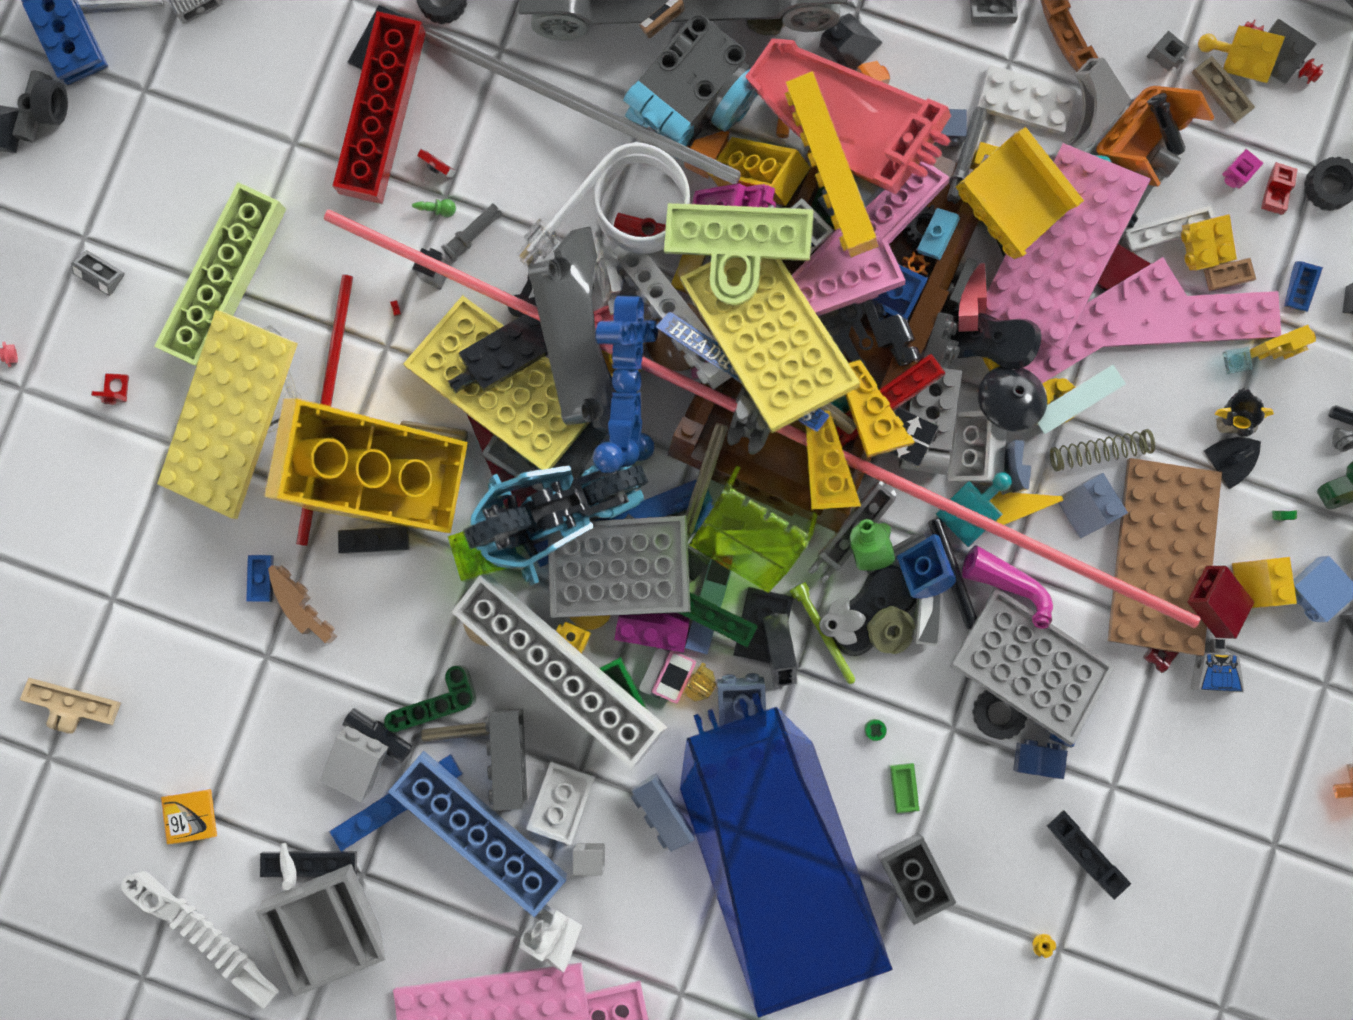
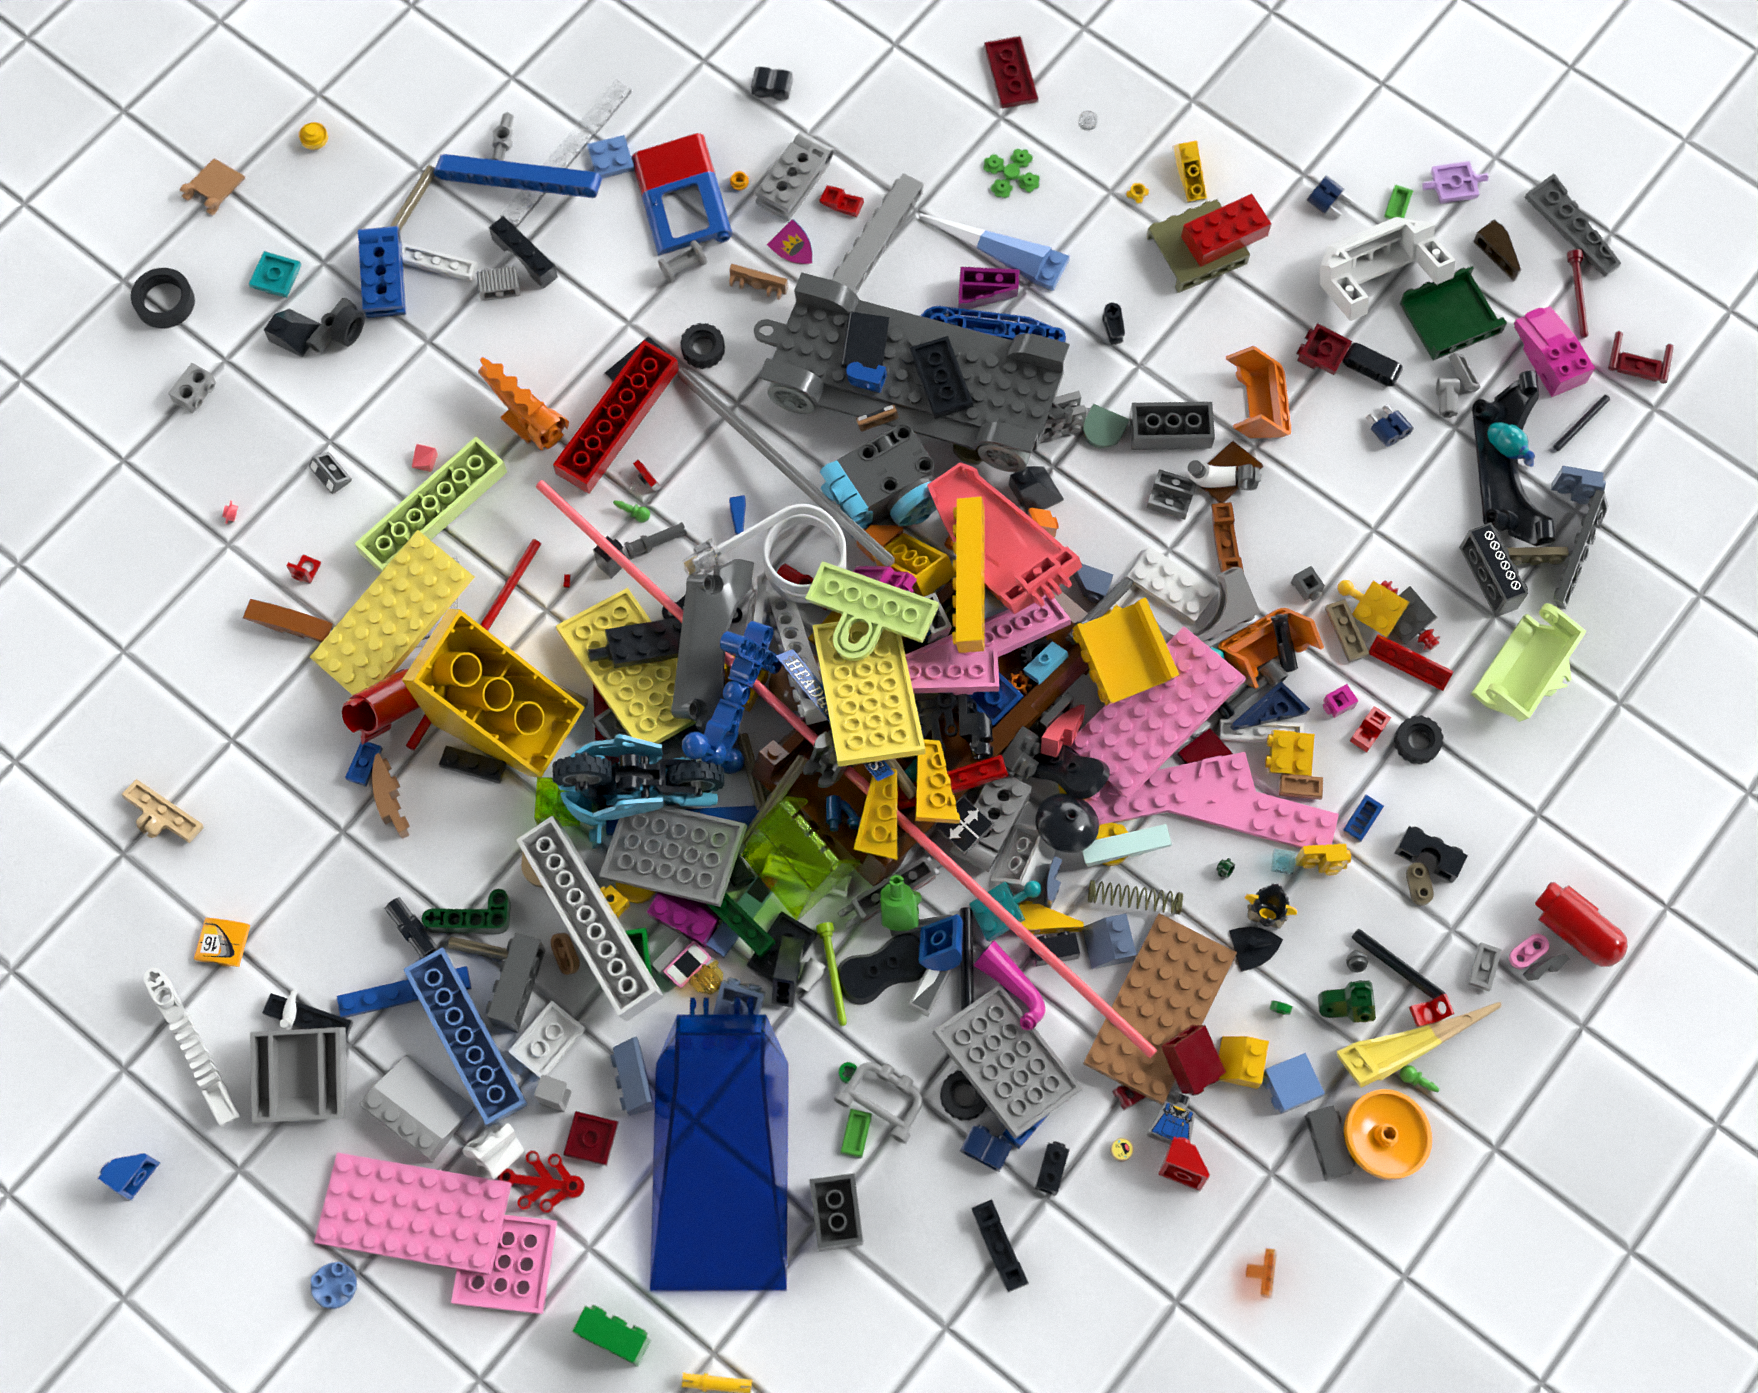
camera: 15 degrees right, 15 degrees down
light grey brick [320,726,389,802] -> none
light grey plate [819,598,866,645] -> none
olive plate [867,606,915,654] -> none
yellow plate [1032,934,1056,958] -> none
none -> dark orange slope [243,599,333,643]
none -> red piece [342,668,420,745]
none -> light grey slope [359,1055,475,1162]
none -> coral slope [412,444,438,472]
none -> orange piece [478,357,569,450]
none -> red plant [498,1150,585,1213]
none -> medium nougat plate [551,933,580,975]
none -> dark red plate [563,1111,619,1166]
none -> blue slope [729,495,746,535]
none -> dark tan axle [737,733,767,810]
none -> white cone [798,957,825,992]
none -> blue plant [826,795,861,832]
none -> light grey bar [834,1062,923,1144]
none -> black brick [1029,931,1080,967]
none -> black brick [1035,1141,1070,1196]
none -> tile [1110,1138,1133,1162]
none -> red slope [1158,1137,1210,1191]
none -> dark green plate [1216,858,1235,879]
none -> dark blue wing [1230,681,1310,731]
none -> red plate [1368,634,1454,691]

